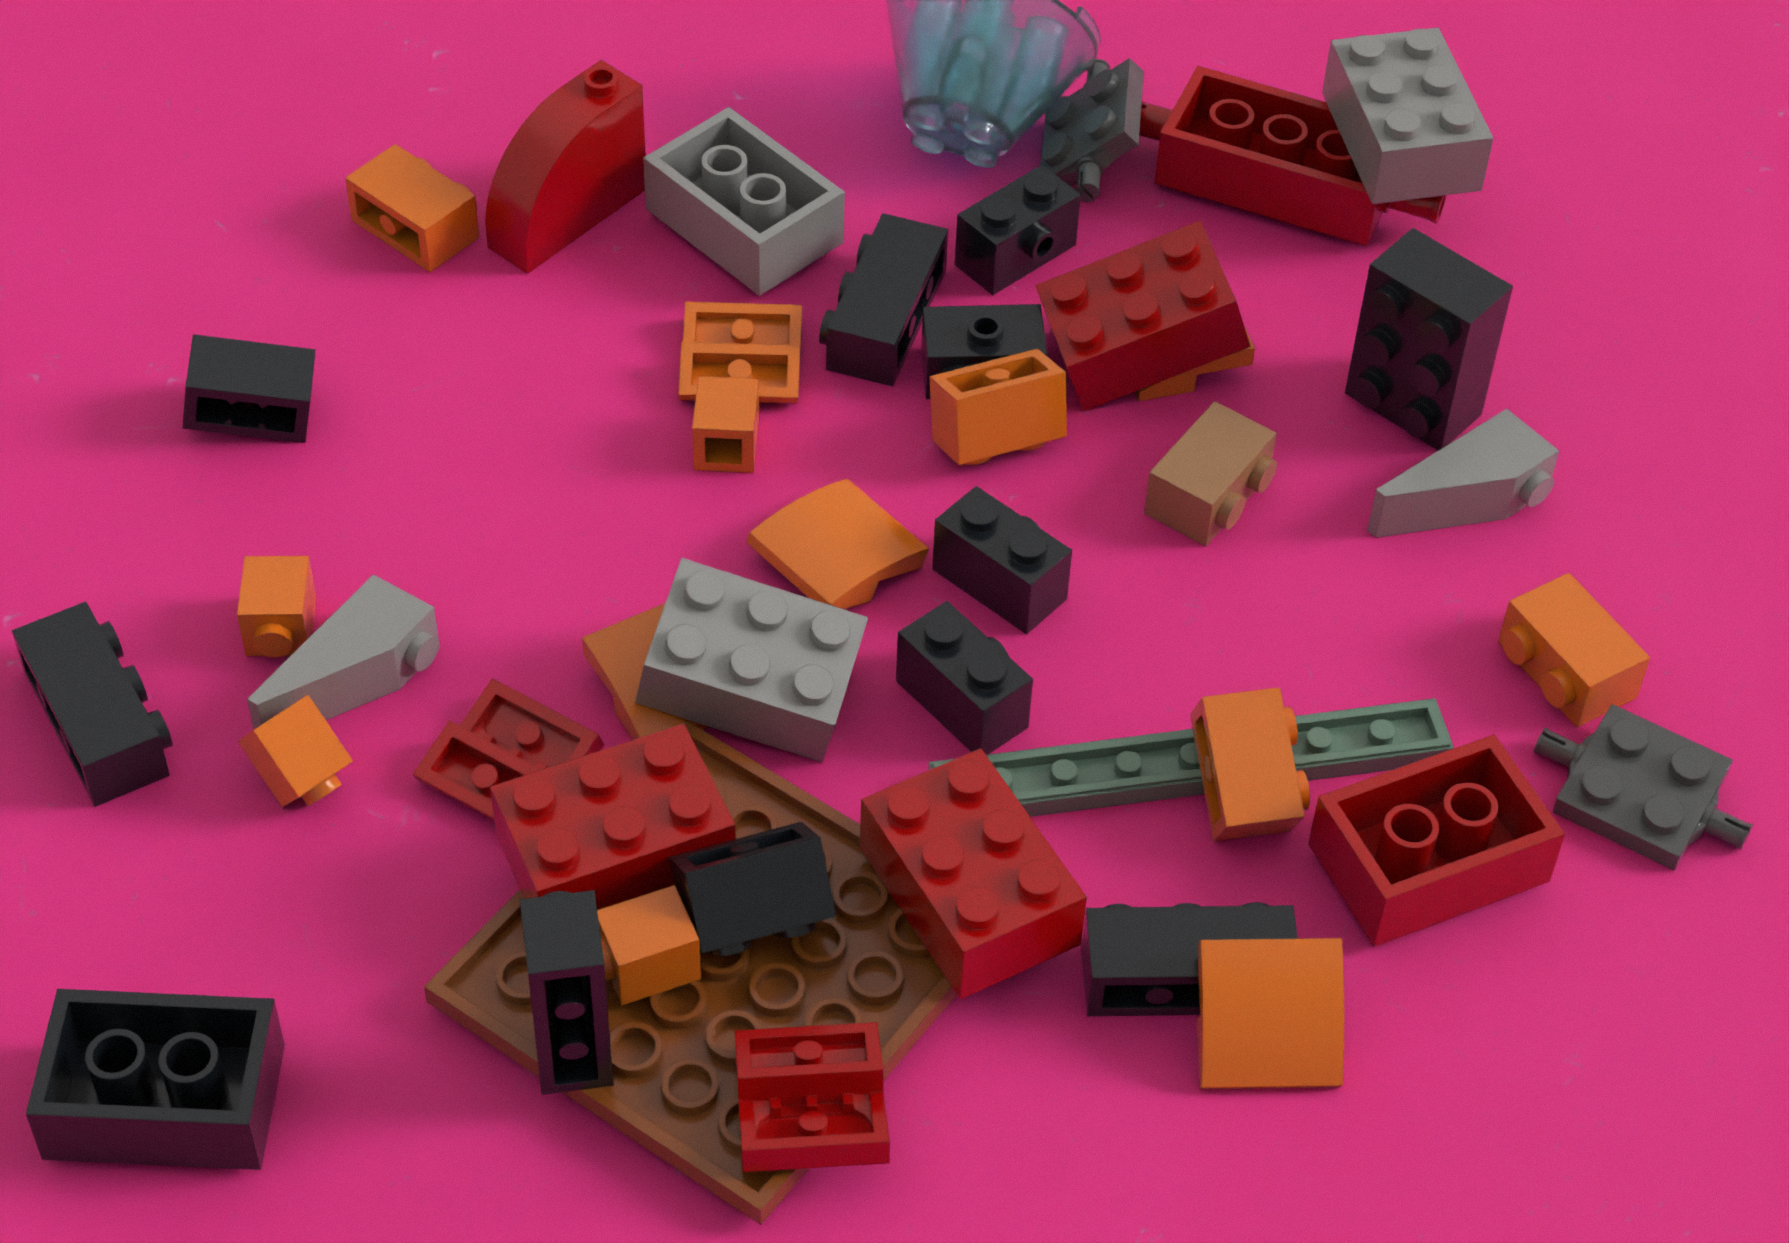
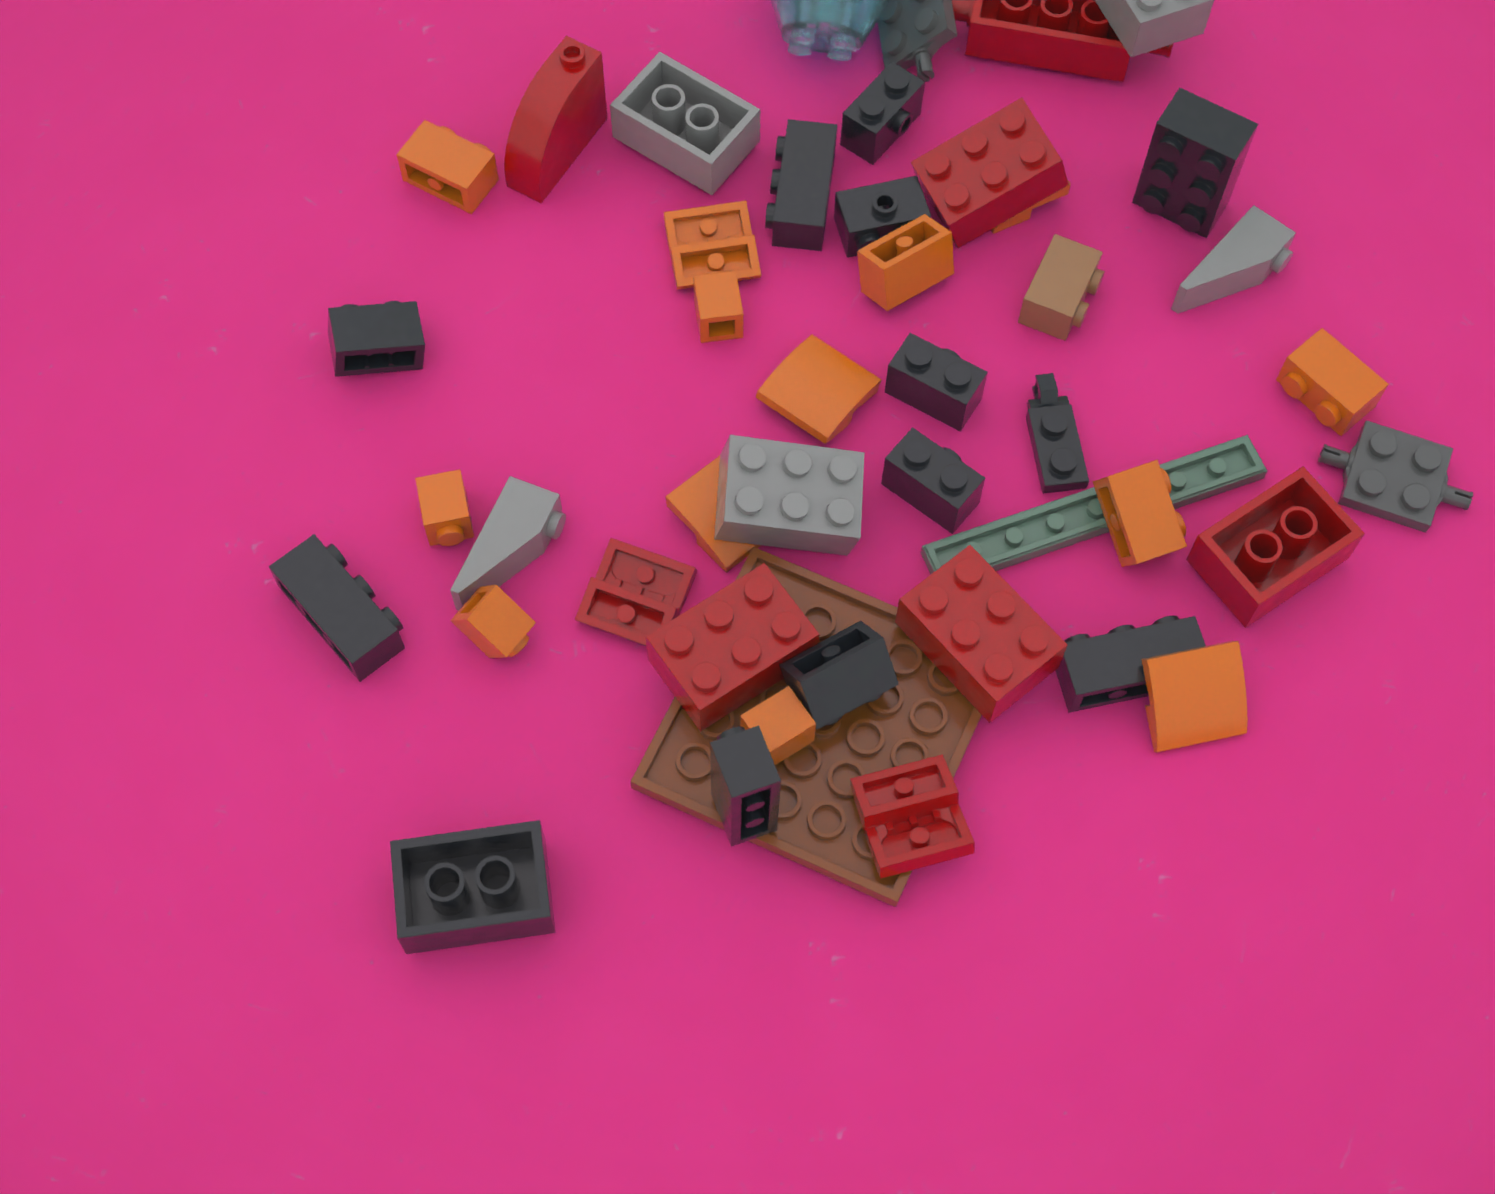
camera: 10 degrees left, 15 degrees up
none -> black hinge [1026,373,1089,493]

